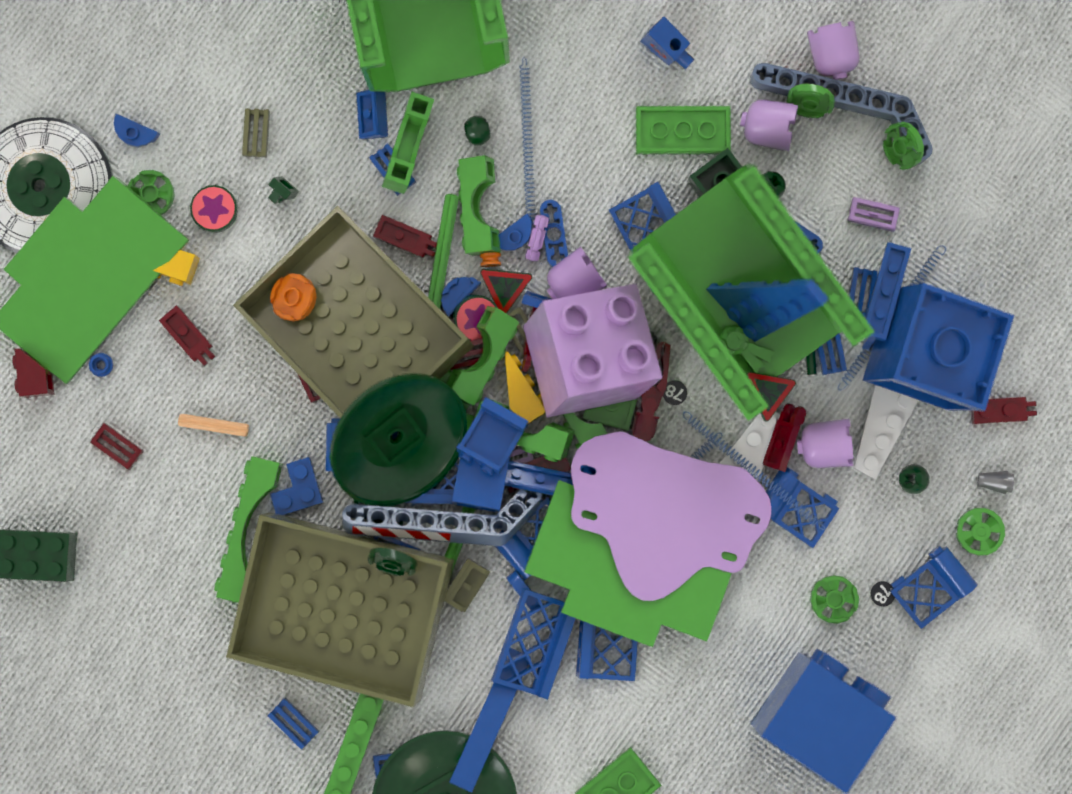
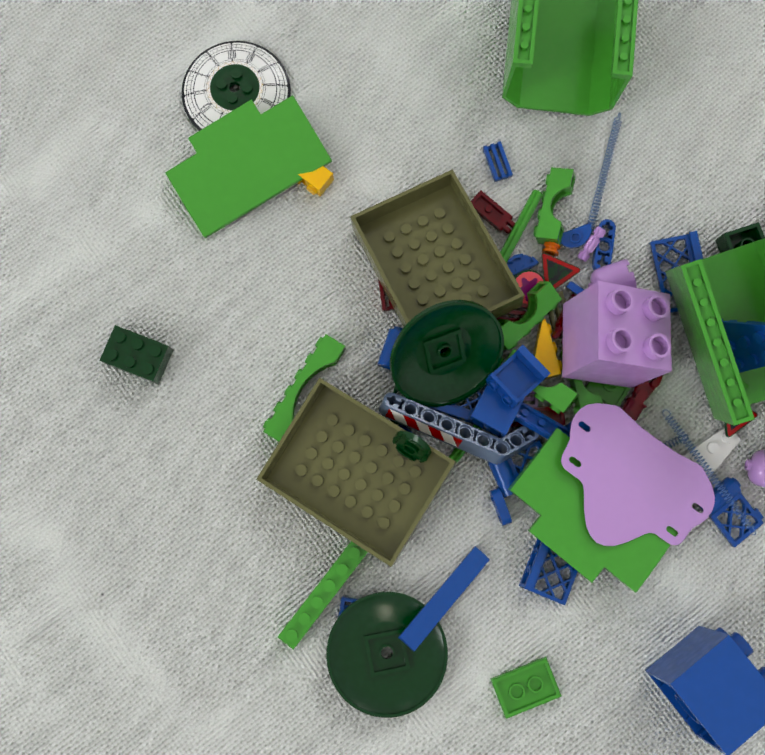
camera: 10 degrees right, 5 degrees down
dark red slope [12,349,55,398] -> none
blue plate [89,353,113,377] -> none
dark red tile [90,423,144,470] -> none
blue plate [114,114,160,148] -> none
bright green piece [128,170,175,215] -> none
dark red hinge [158,305,215,366] -> none
light nougat axle [178,414,249,437] -> none
tile [190,185,238,232] -> none
olive tile [242,108,270,158] -> none
blue tile [267,697,319,750] -> none
dark green tile [268,176,300,204] -> none
orange tile [270,273,317,322] -> none
blue plate [270,457,324,515] -> none
blue slope [356,90,388,139] -> none
bright green arch [382,92,434,194] -> none
olive hinge [445,558,490,613] -> none
dark green piece [464,116,491,146] -> none
blue fence [491,588,576,700] -> none
bright green tile [636,106,731,155] -> none
blue torso [640,16,694,69] -> none
black sticker [663,380,687,405] -> none
dark red hinge [763,403,807,472] -> none
bright green piece [810,575,859,624] -> none

